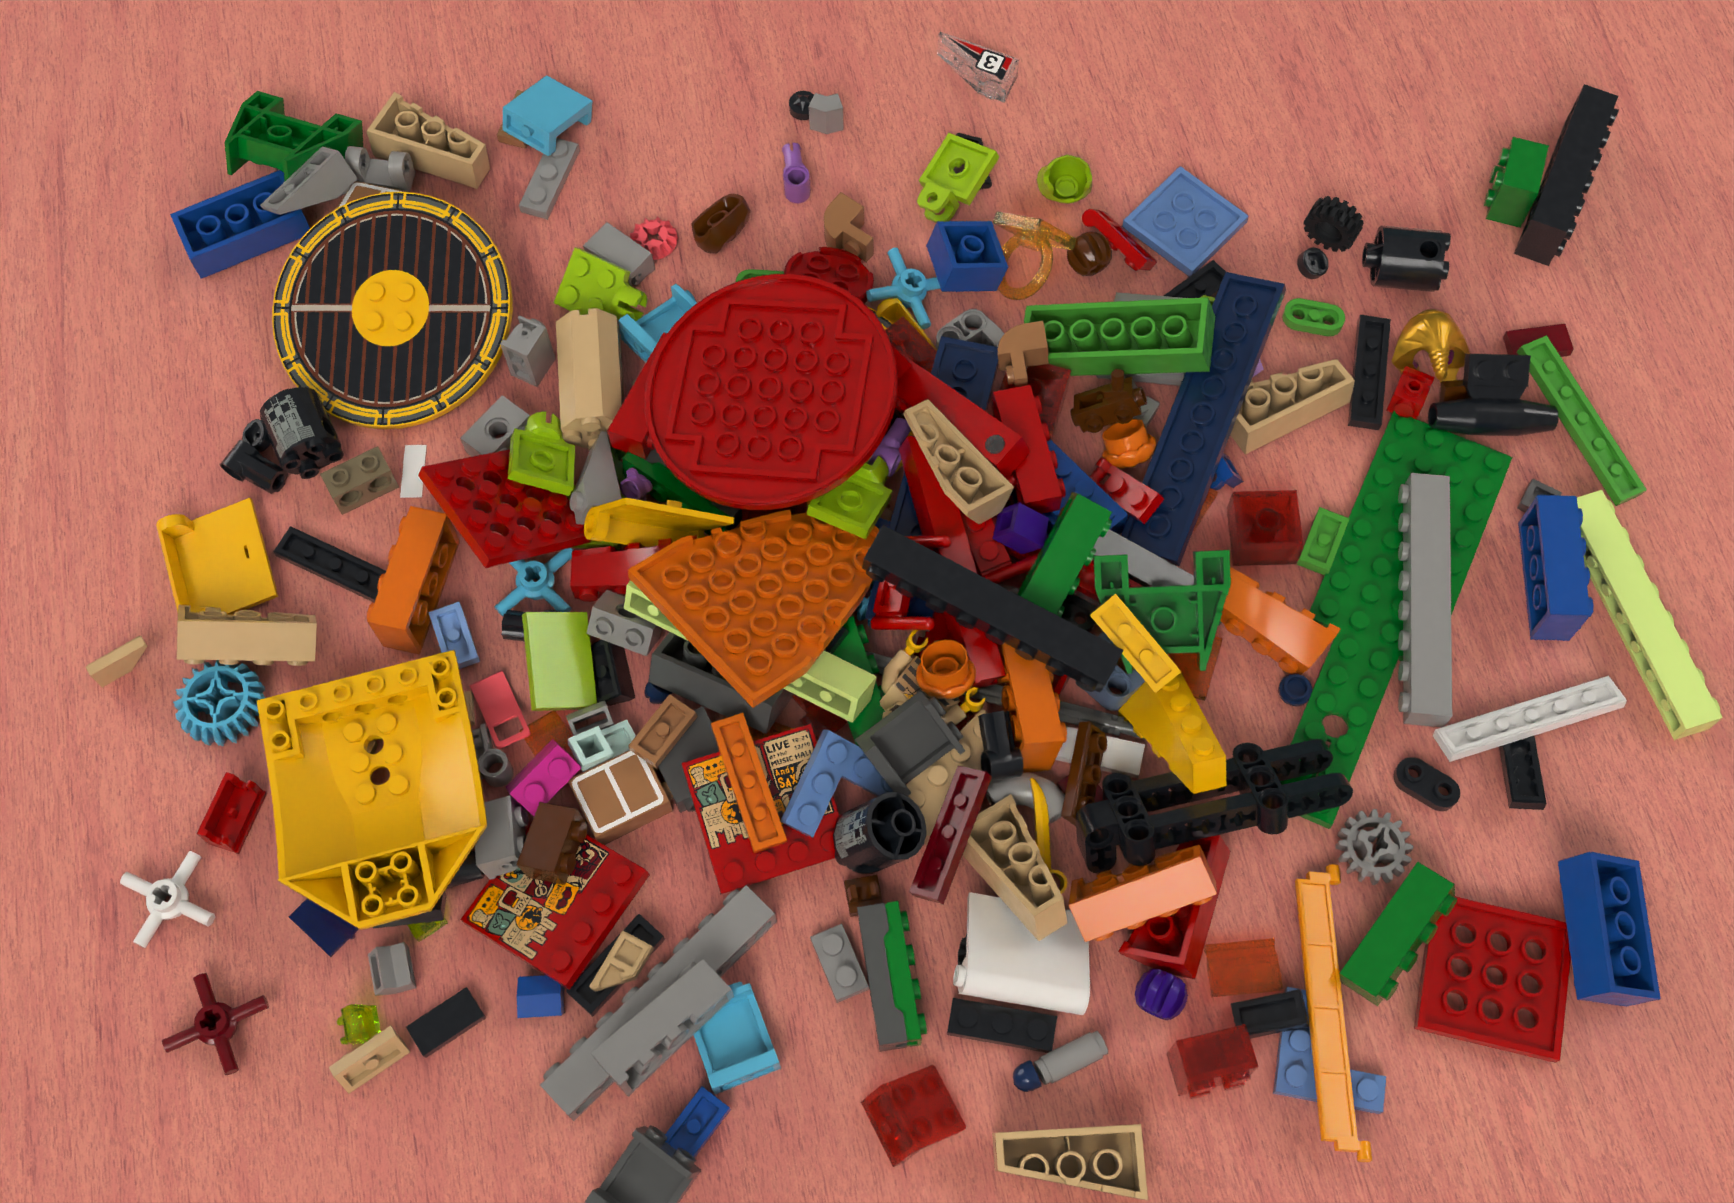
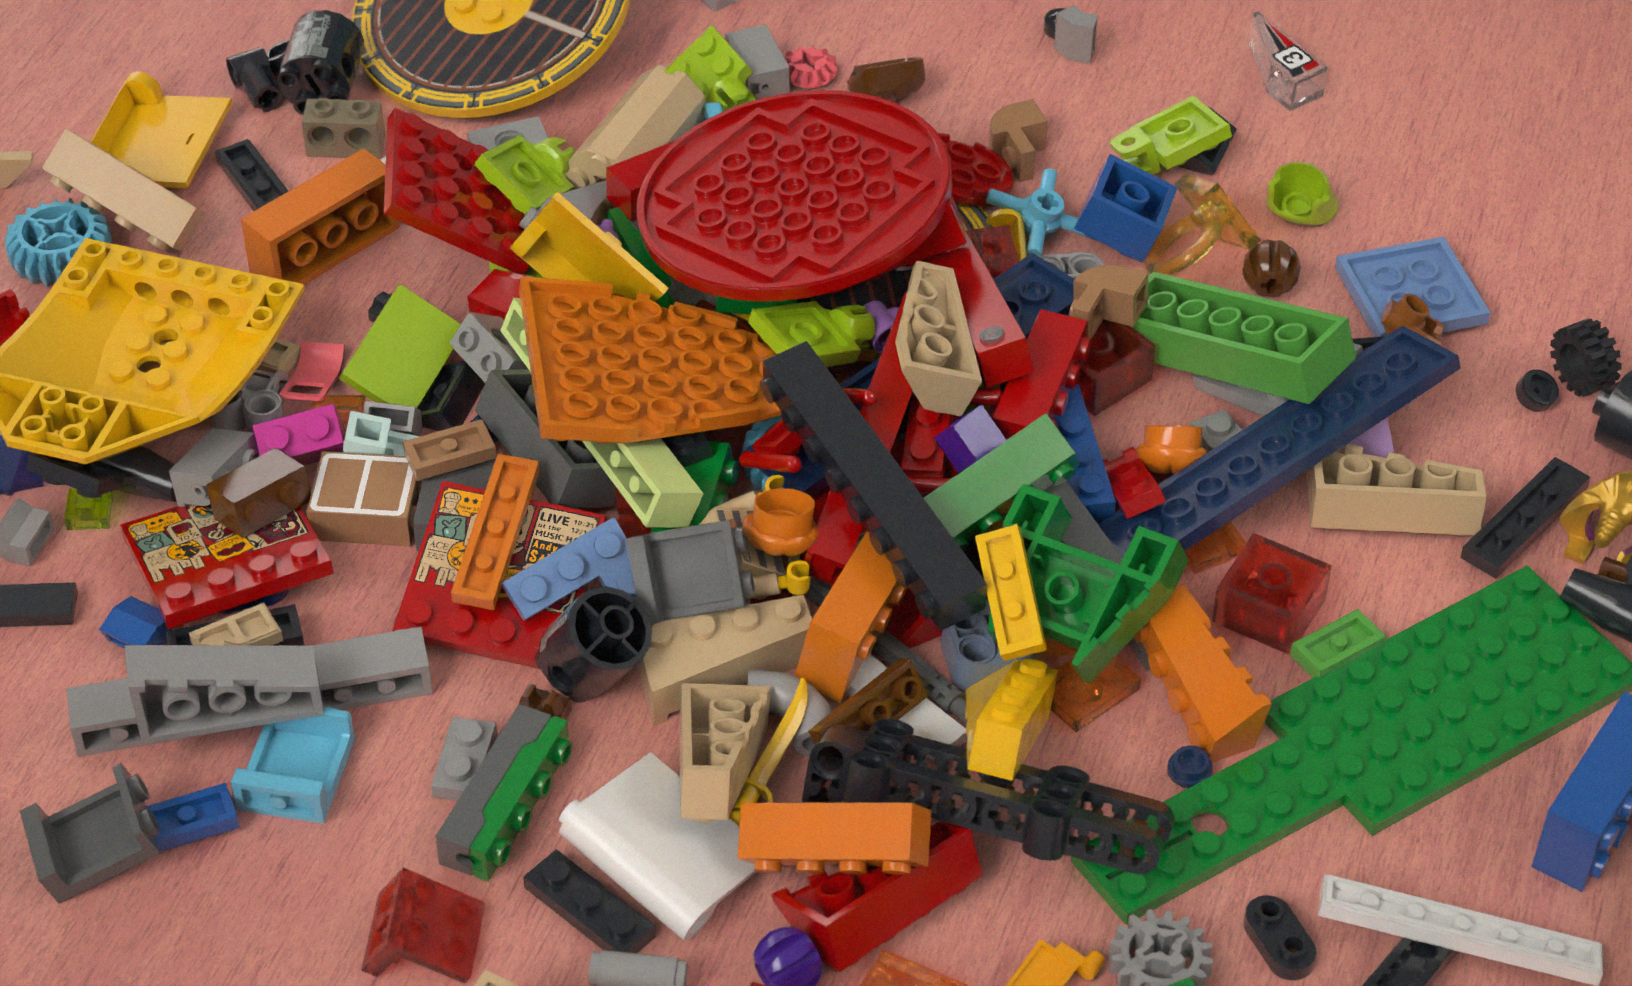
camera: 30 degrees right, 20 degrees down
light blue plate [428,602,480,669] -> none
medium azure bar [494,547,574,616] -> none
light grey hinge [500,315,556,387] -> none
medium lavender pin [782,143,811,203] -> none
dark red plate [909,765,992,905] -> none
black piece [978,711,1023,781] -> none
dark blue hinge [1013,1060,1042,1092] -> none
reddish brown brick [1070,369,1147,433] -> none
red plate [1082,209,1157,271] -> none
blue tile [1210,453,1244,491] -> none
bright green plate [1282,298,1345,336] -> none
red brick [1386,366,1435,419] -> none
light grey brick [1398,473,1452,727] -> none
none -> dark orange plate [1381,293,1444,346]

